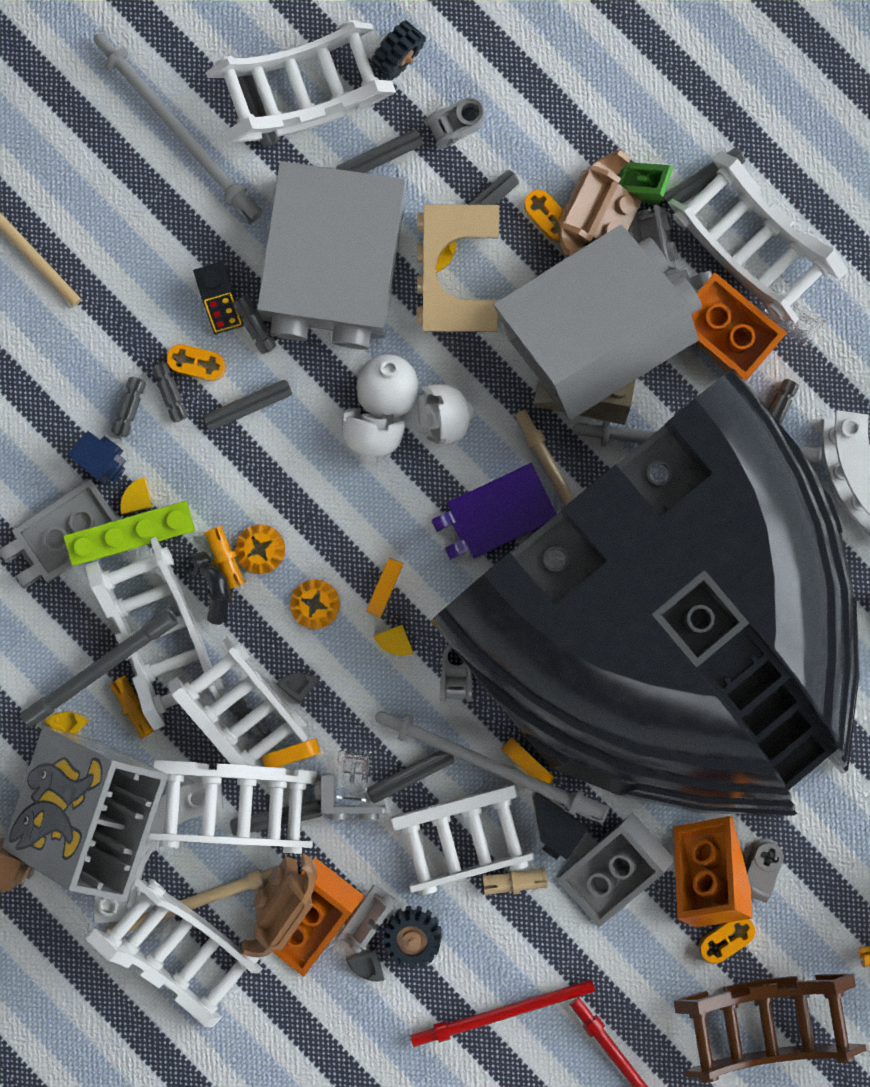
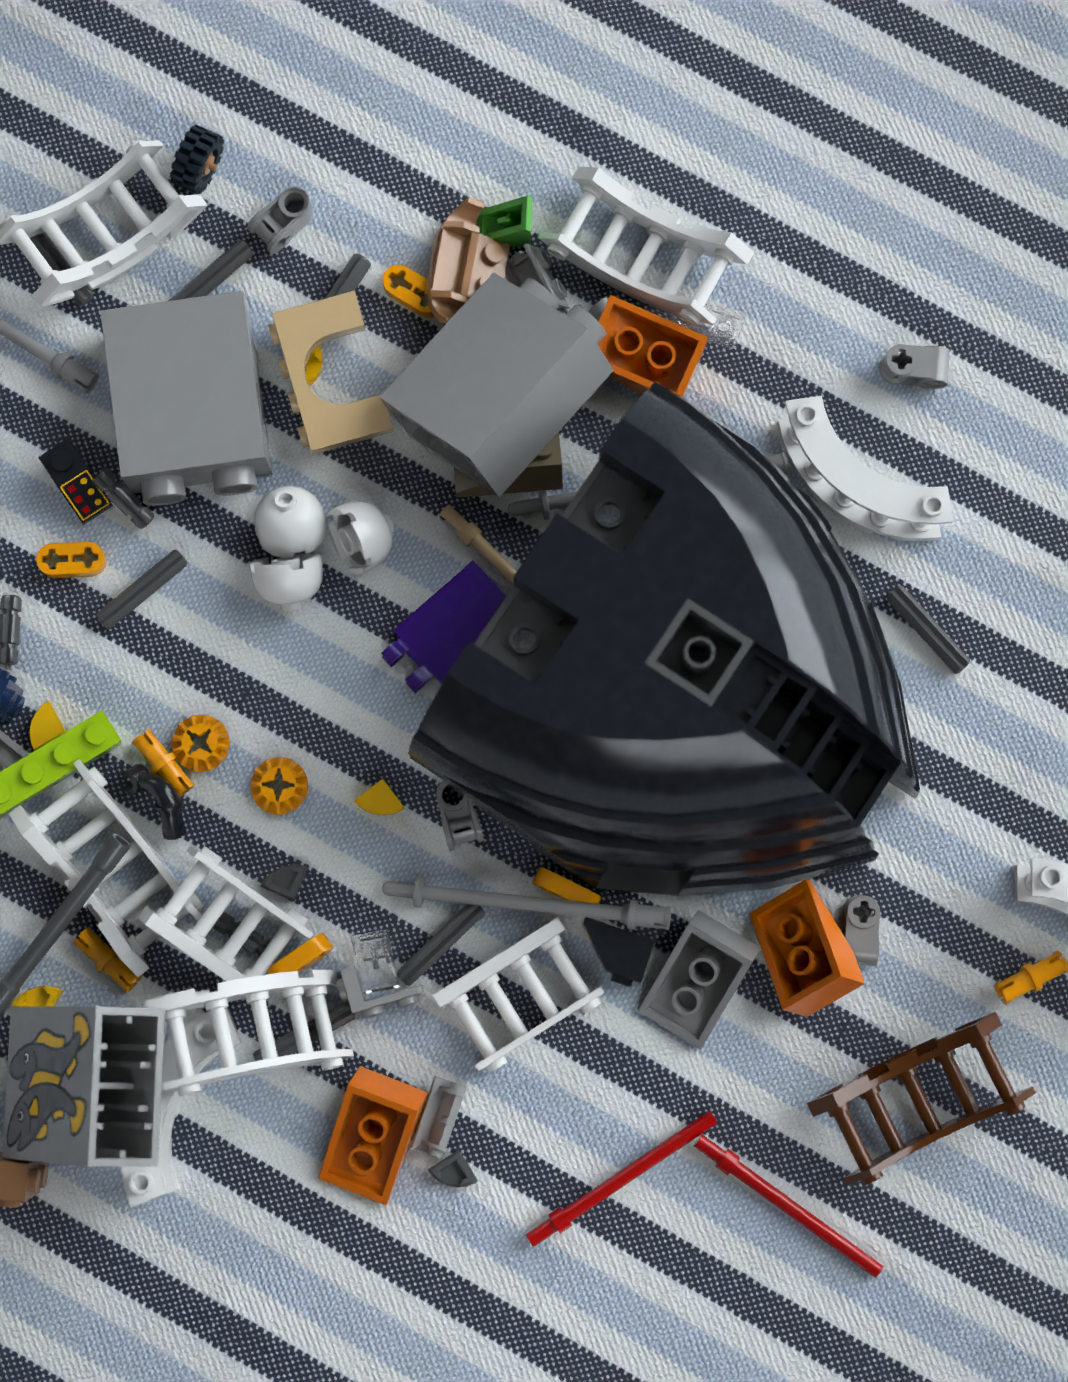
camera: 20 degrees left, 5 degrees down
white fence [86,879,263,1027] -> none
tan bar [106,865,279,933] -> none
dark grey axle [152,362,188,423] -> none
medium nougat plate [241,854,317,957] -> none
light orange beam [366,557,404,618] -> none
black wheel [383,906,442,969] -> none
tan pin [483,868,548,896] -> none
dark grey axle [663,147,746,210] -> none
light orange beam [699,919,755,963] -> none
dark grey axle [768,379,799,424] -> none

